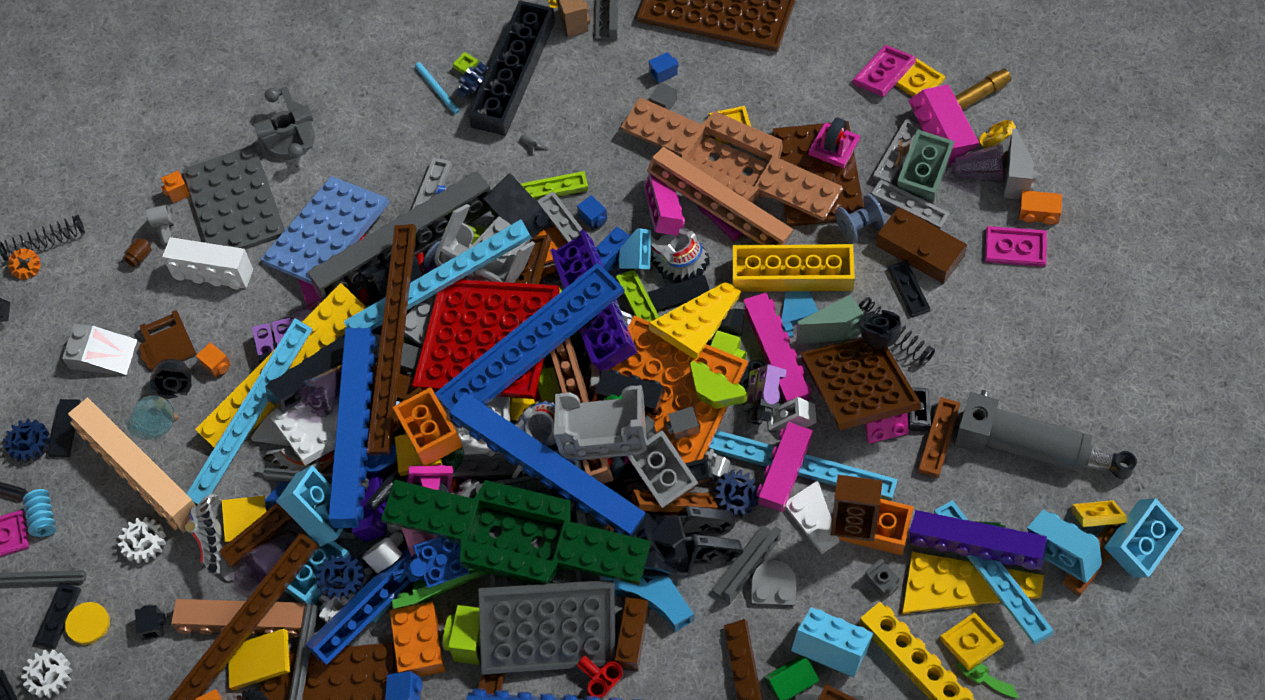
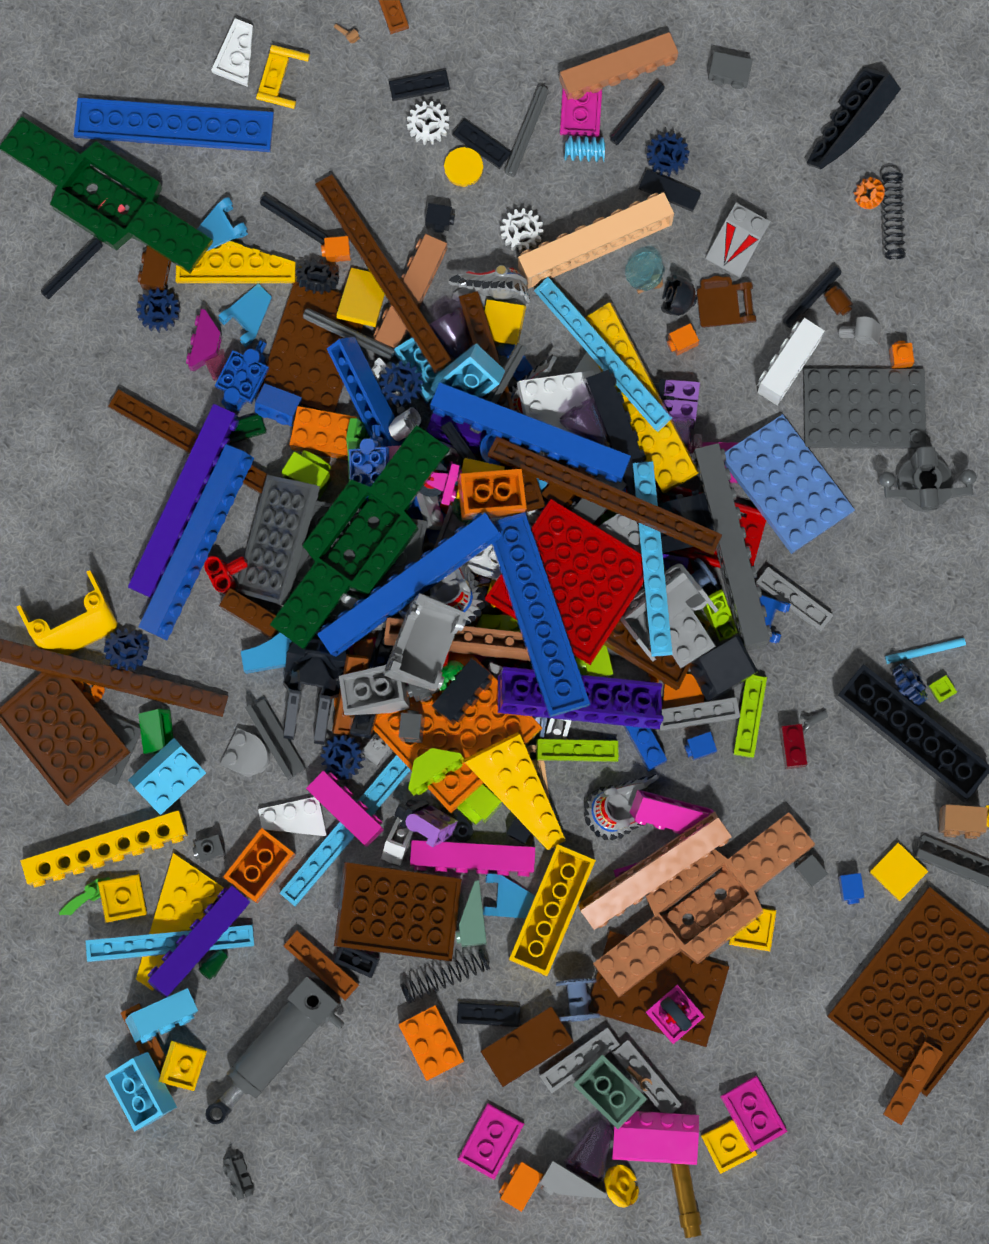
camera: 110 degrees right, 20 degrees up
medium azure slope [618,229,651,269] -> none
black tile [647,275,710,310] -> none
reddish brown brick [830,474,883,541] -> none
black cylinder [860,310,901,349] -> none
none -> dark grey hinge [223,1155,254,1201]
none -> orange brick [398,1005,464,1081]
none -> dark red brick [779,724,808,769]
none -> black axle [783,266,842,328]
none -> yellow tile [869,843,928,901]

